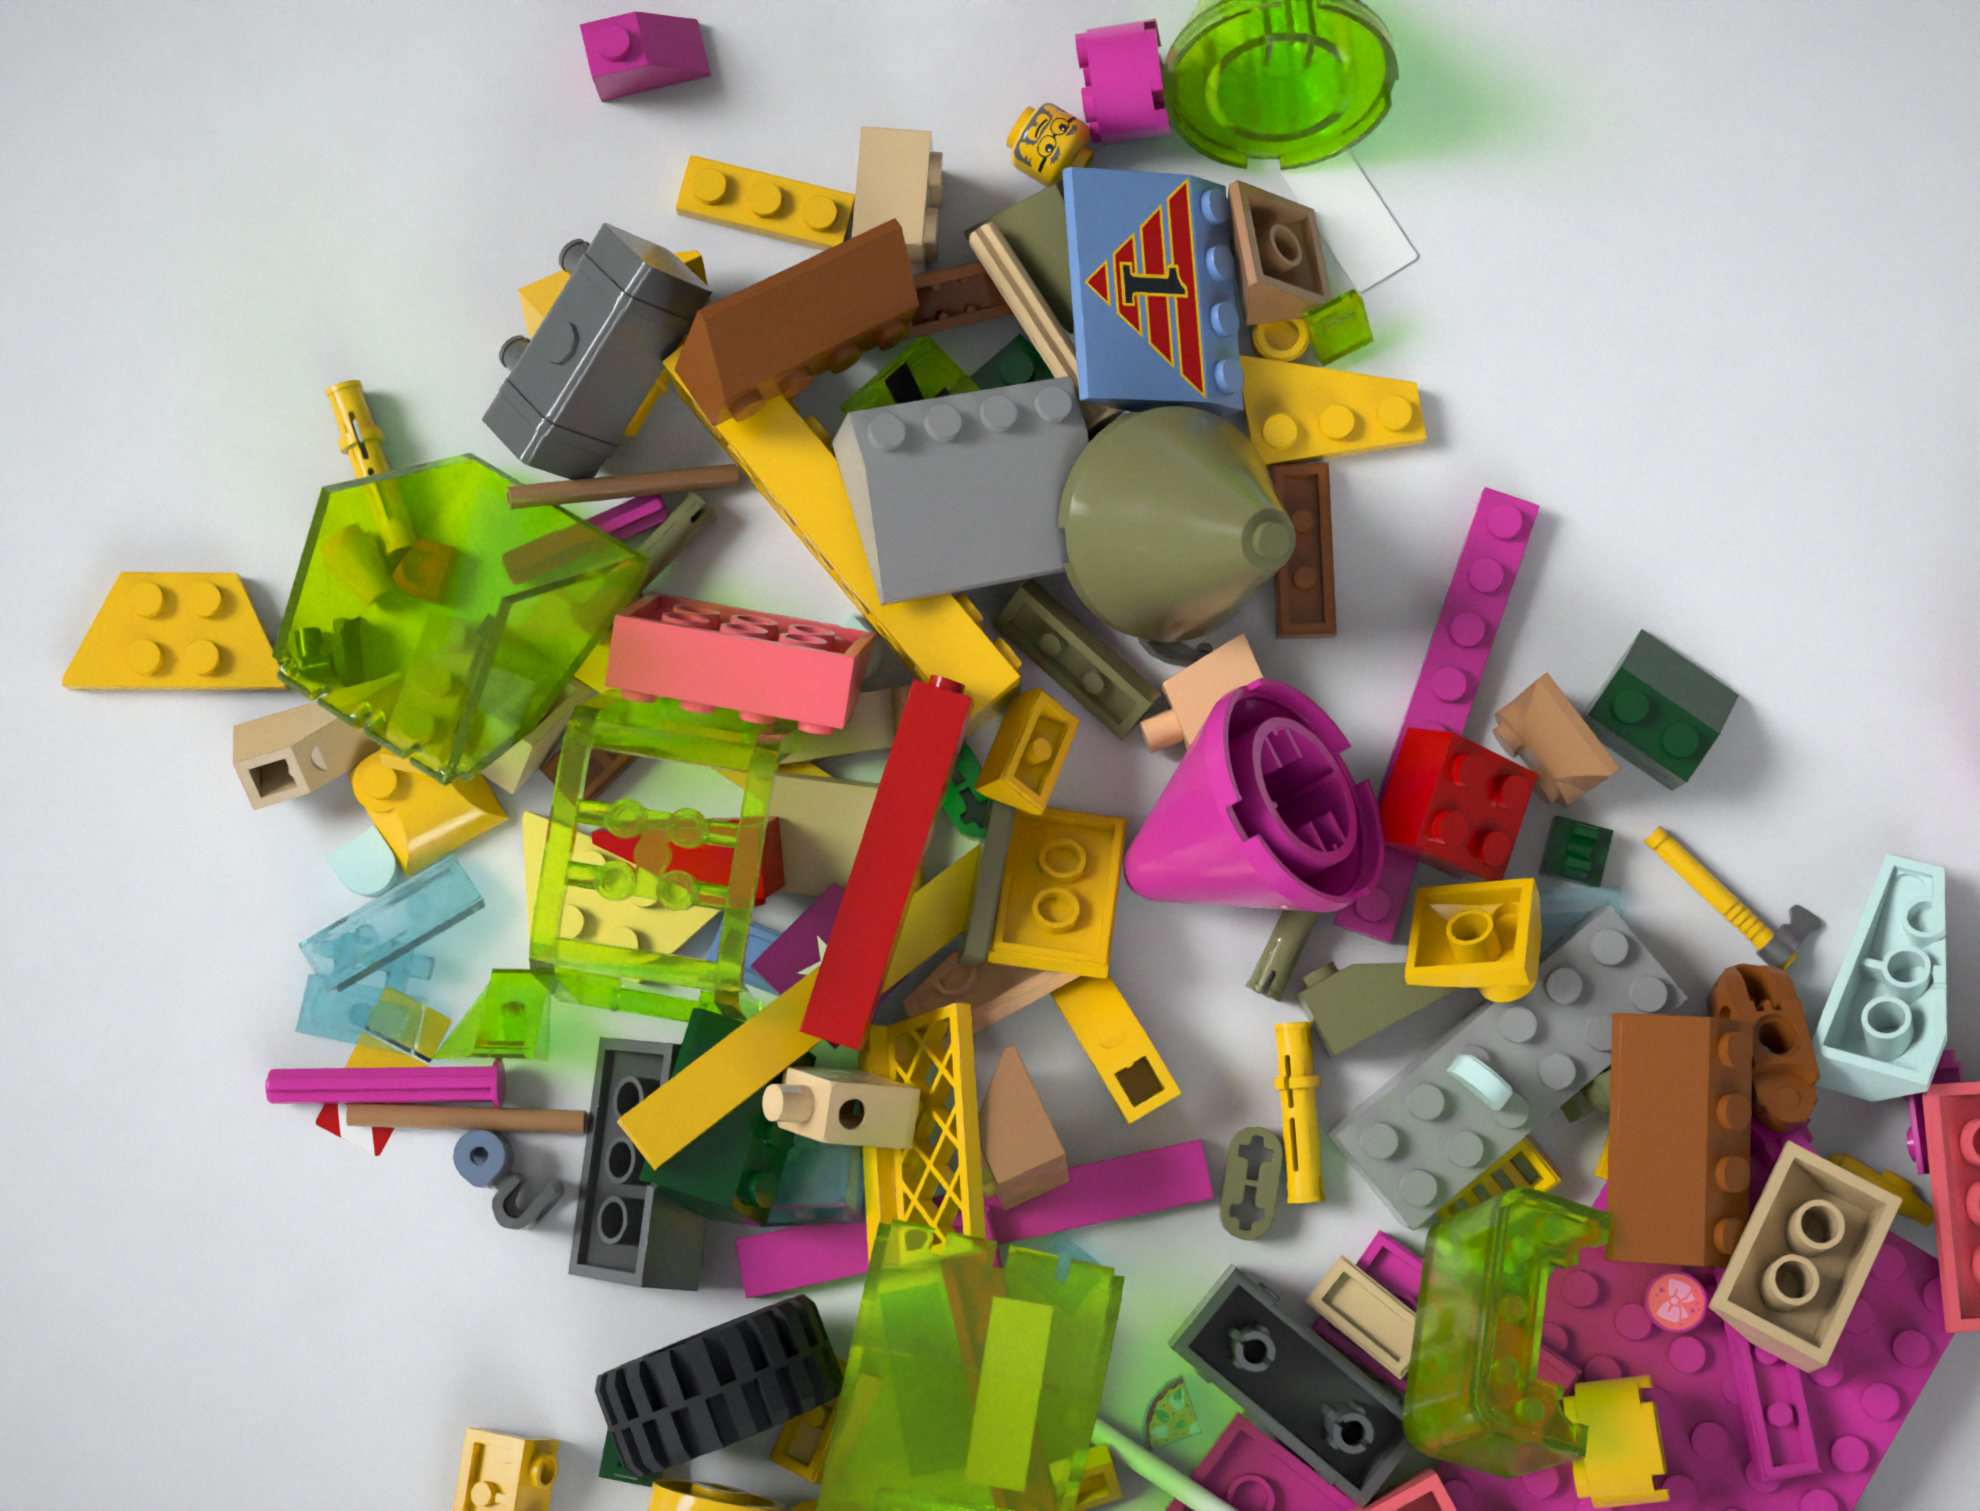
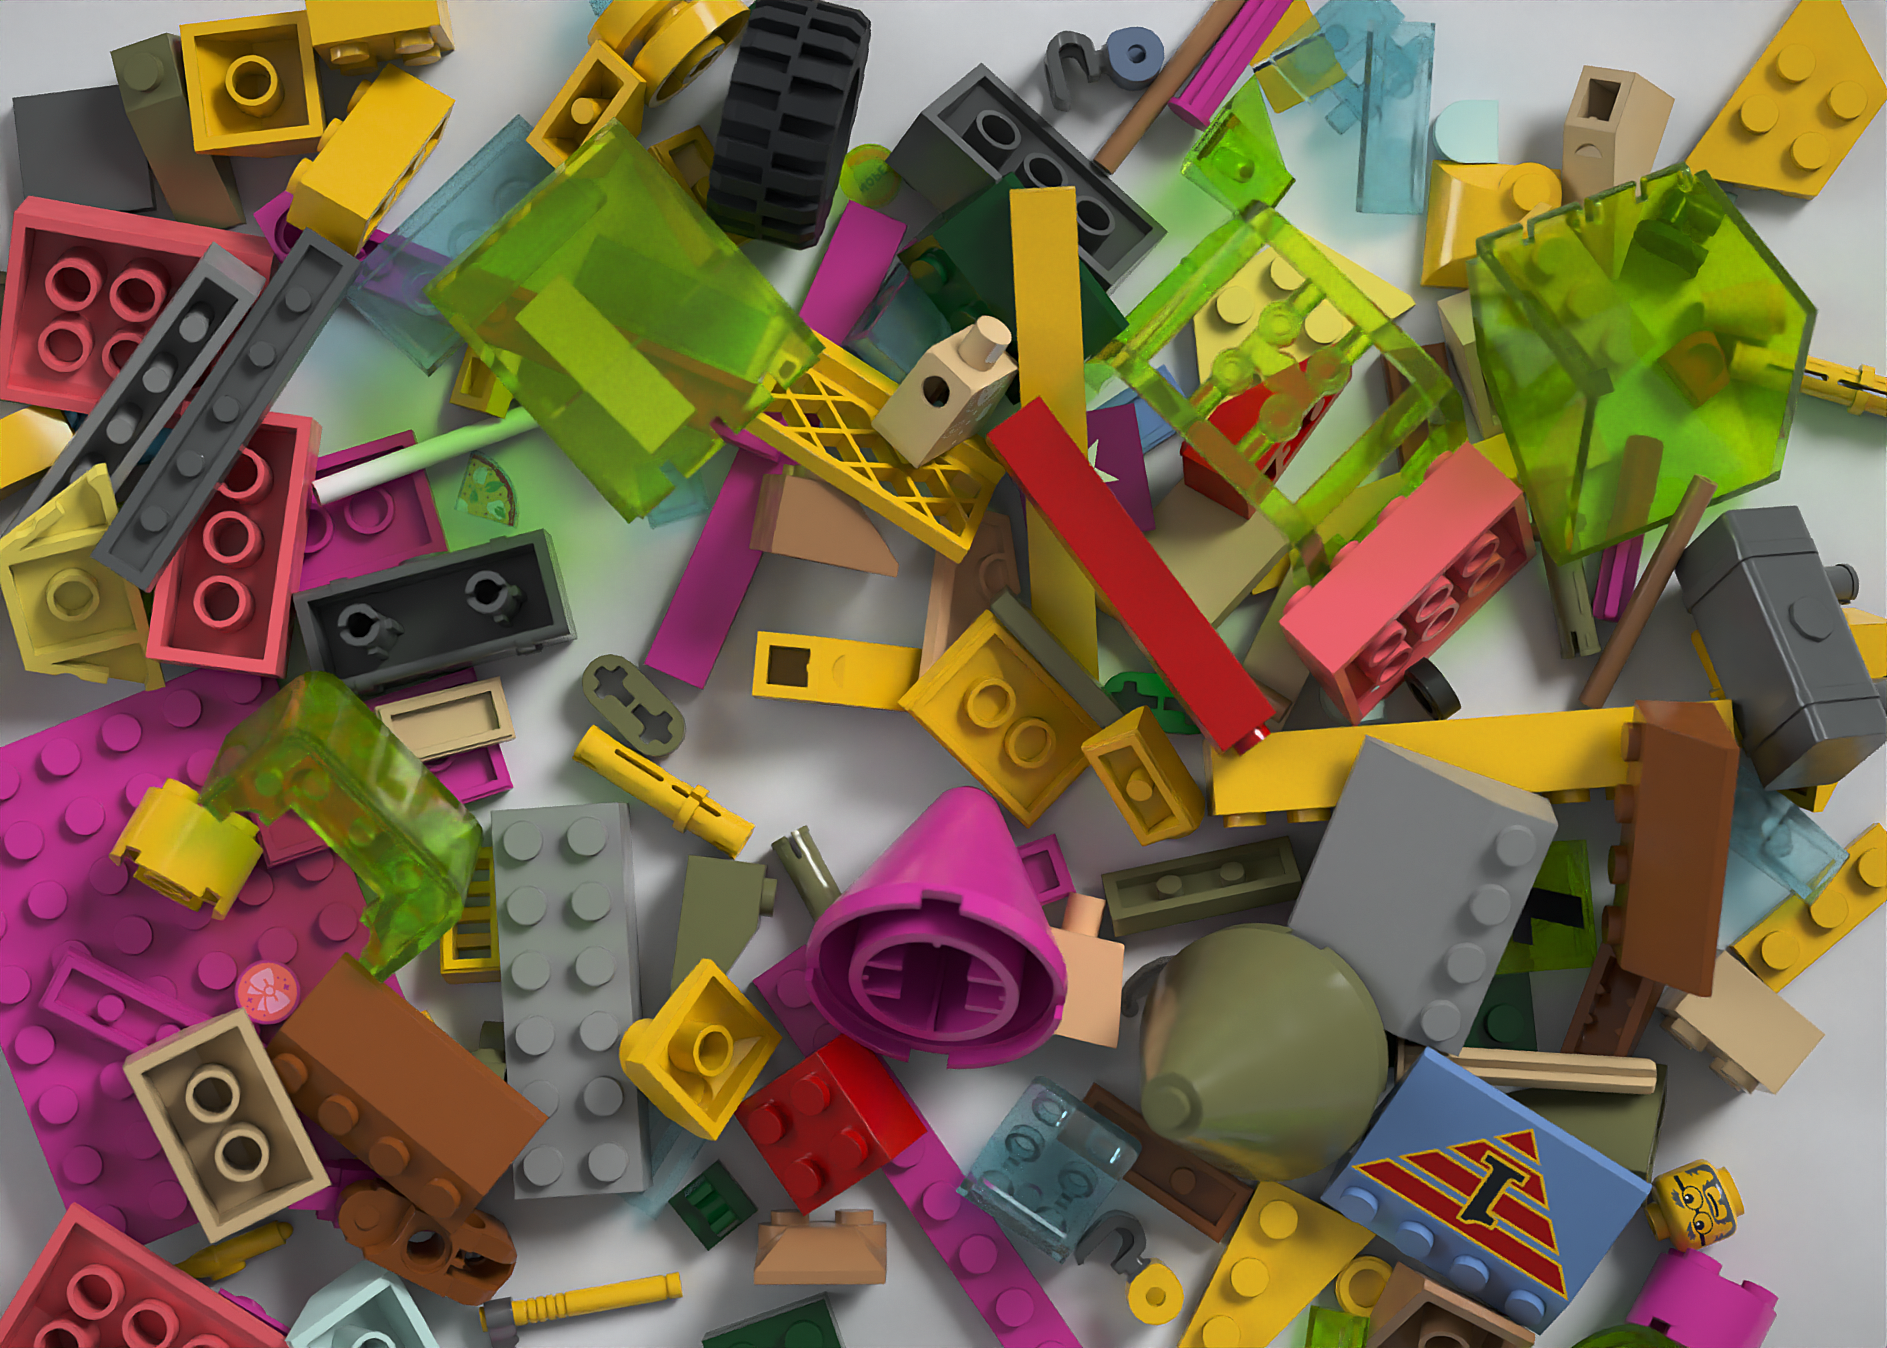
camera: 120 degrees right, 5 degrees up
light aqua tile [1446,1054,1513,1111] -> none
none -> clear neon green tile [839,144,902,210]
none -> clear light blue bracket [956,1076,1142,1264]
none -> dark pink tile [1016,833,1076,906]
none -> leg [1073,1209,1184,1325]
none -> pearl dark grey tile [1404,657,1461,721]
none -> clear light blue slope [1729,766,1850,907]

